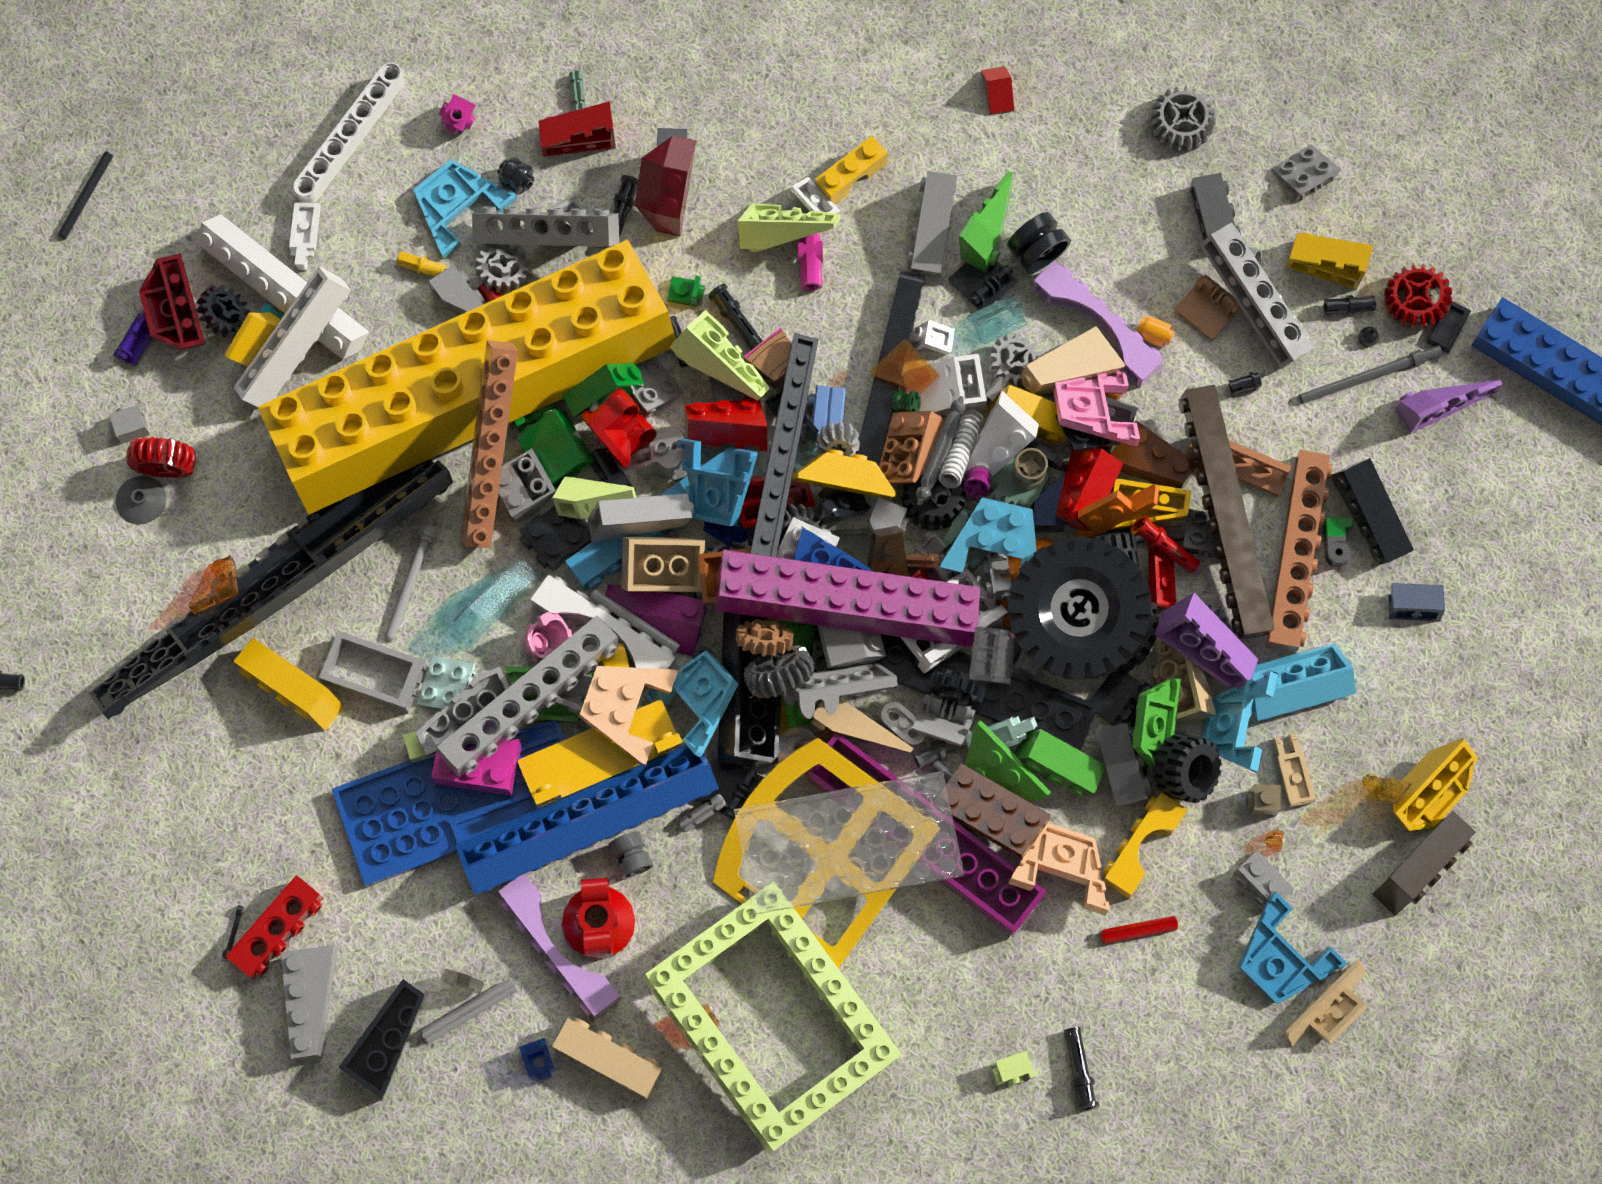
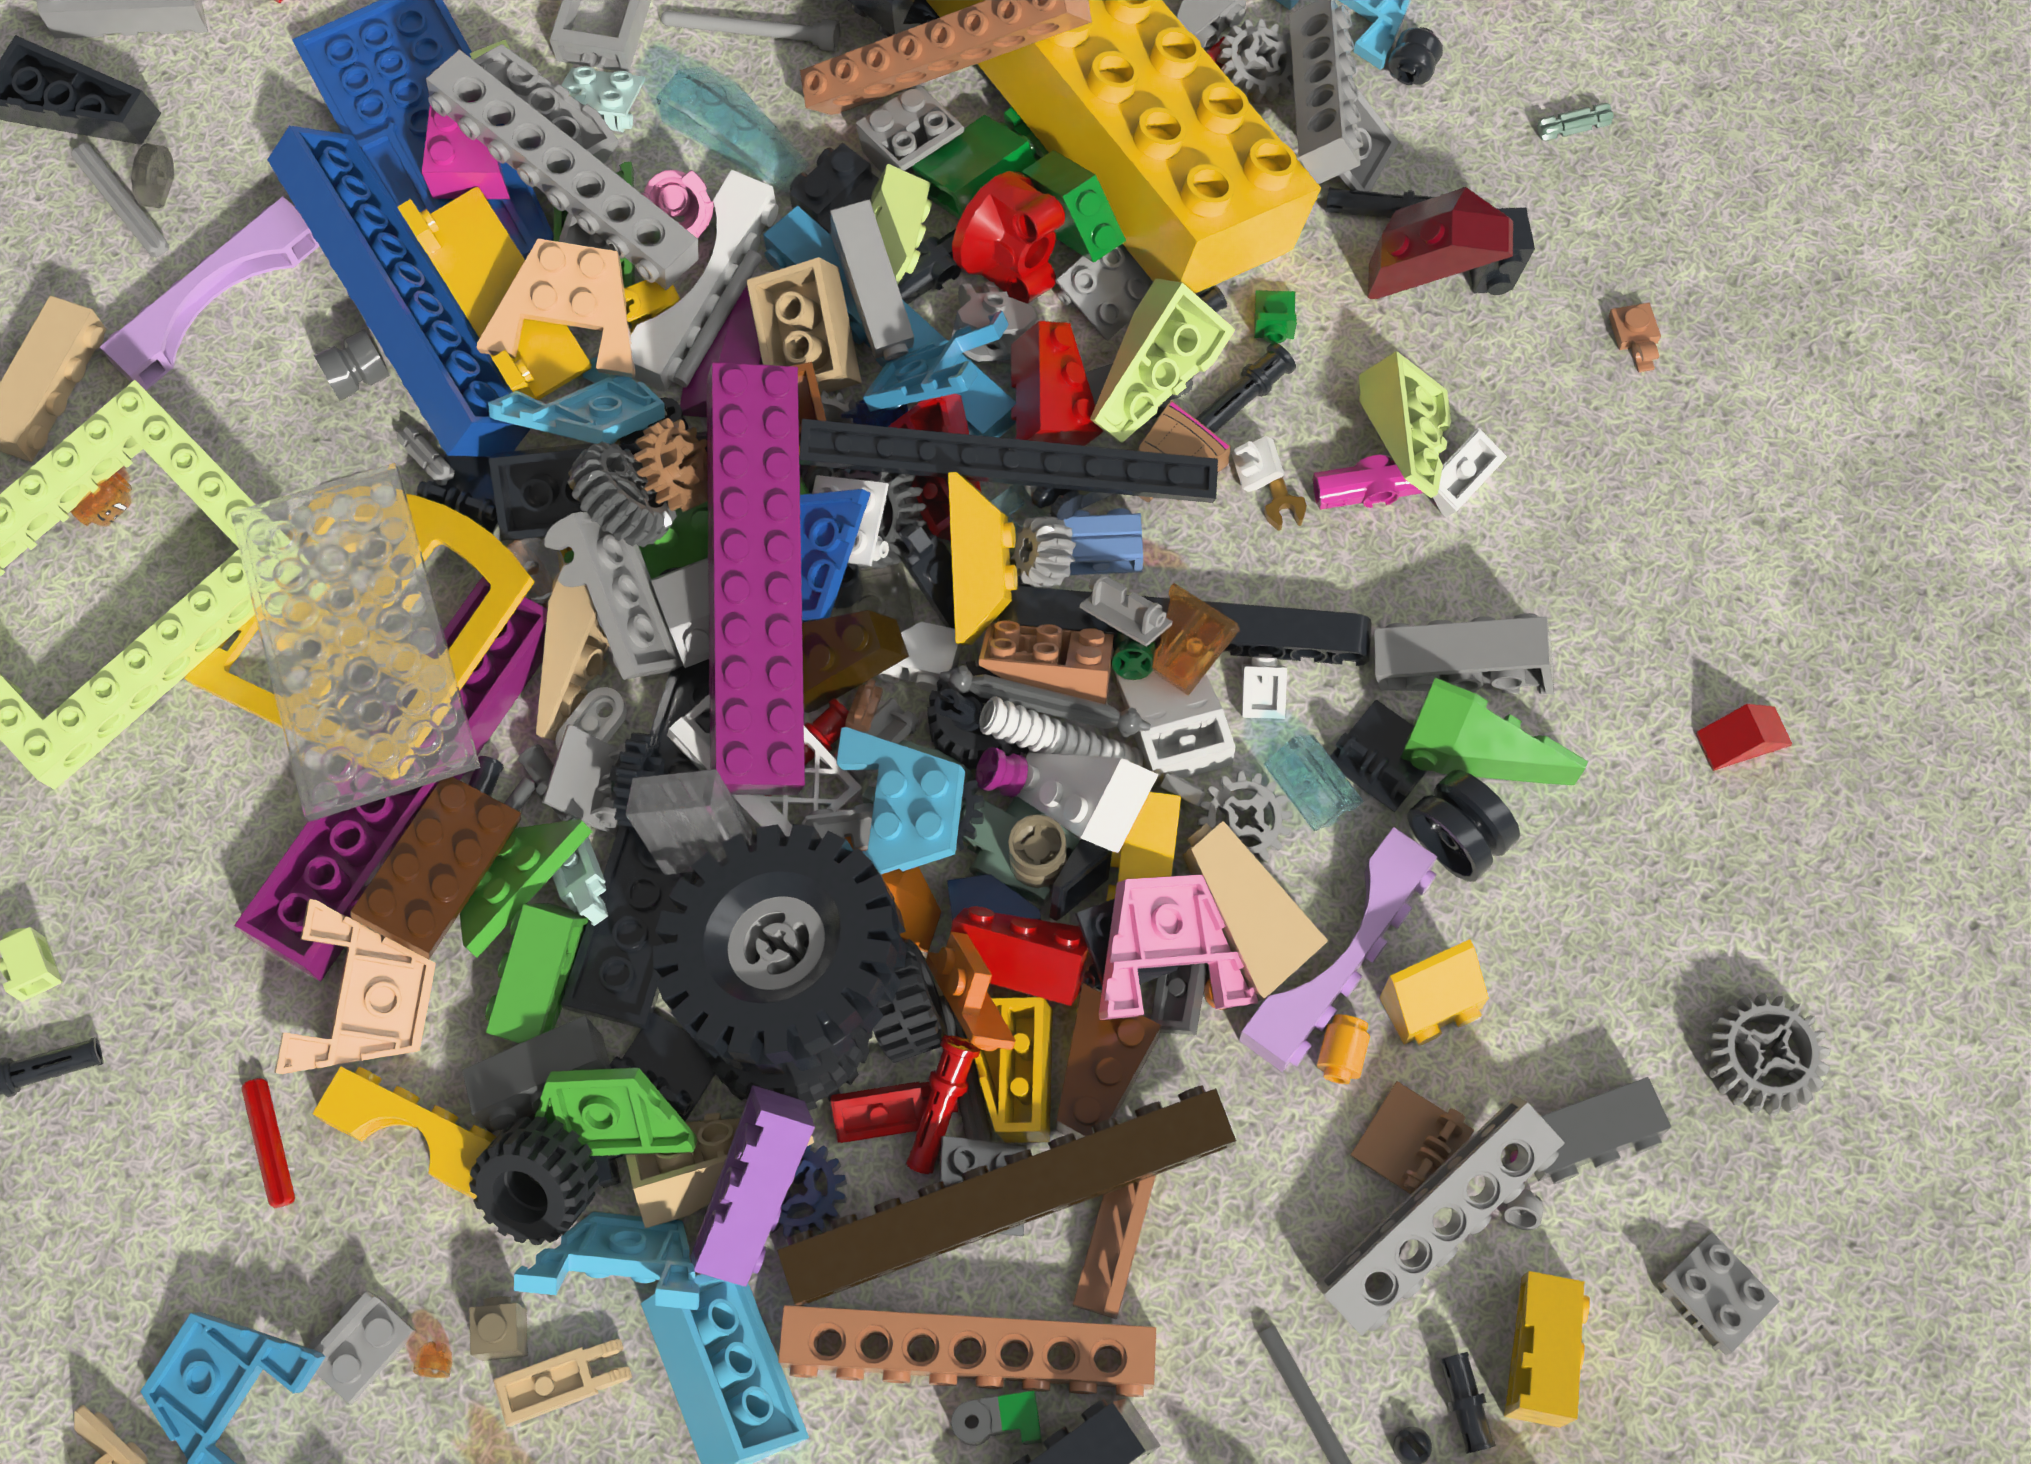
camera: 85 degrees right, 5 degrees down
clear blue brick [519,1038,556,1082] -> none
red wedge [538,101,616,157] -> none
red piece [562,878,636,959] -> none
yellow arch [815,135,888,205] -> none
black pin [1228,371,1262,396] -> none
none -> light grey hinge [1079,574,1173,647]
none -> white tile [1231,436,1284,492]
none -> pearl gold bar [1264,476,1307,531]
none -> yellow slope [1379,939,1489,1046]
none -> nougat plate [1609,302,1661,373]

